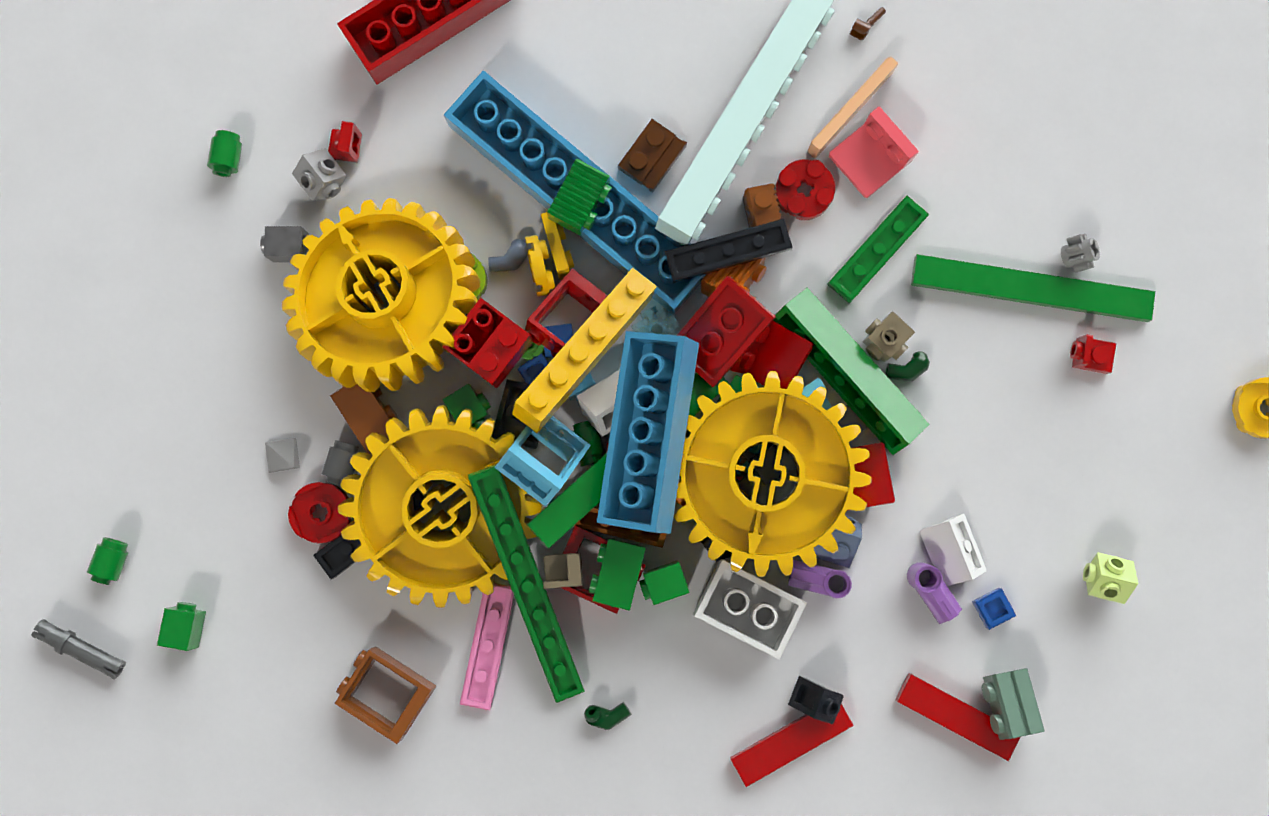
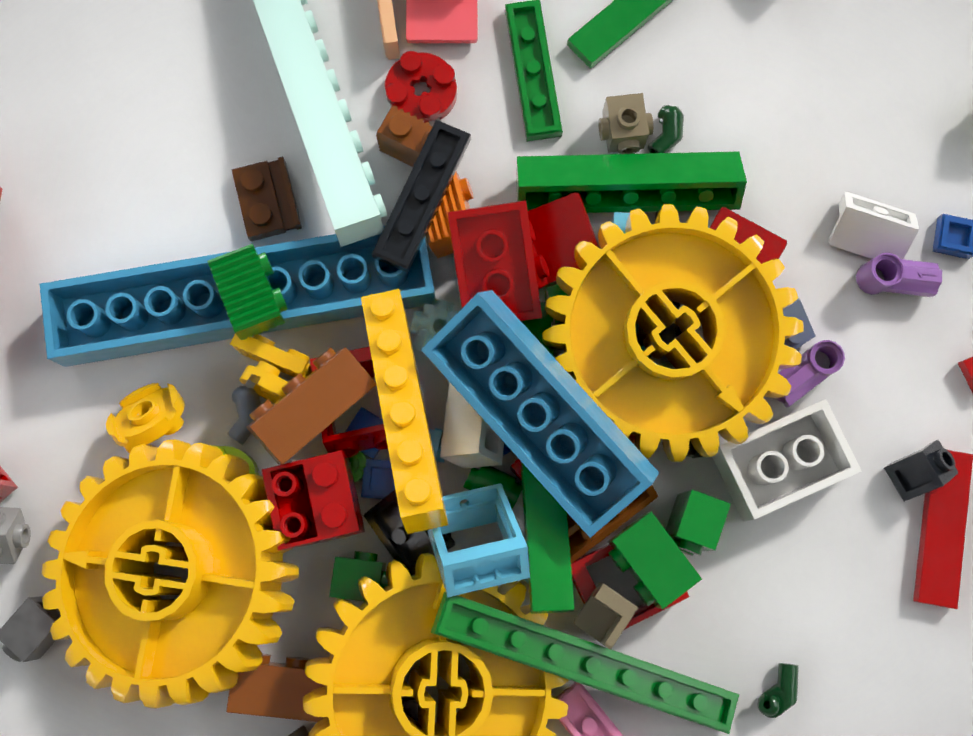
camera: 55 degrees left, 5 degrees down
none -> yellow plate [106,383,185,453]
none -> dark orange brick [246,347,376,465]

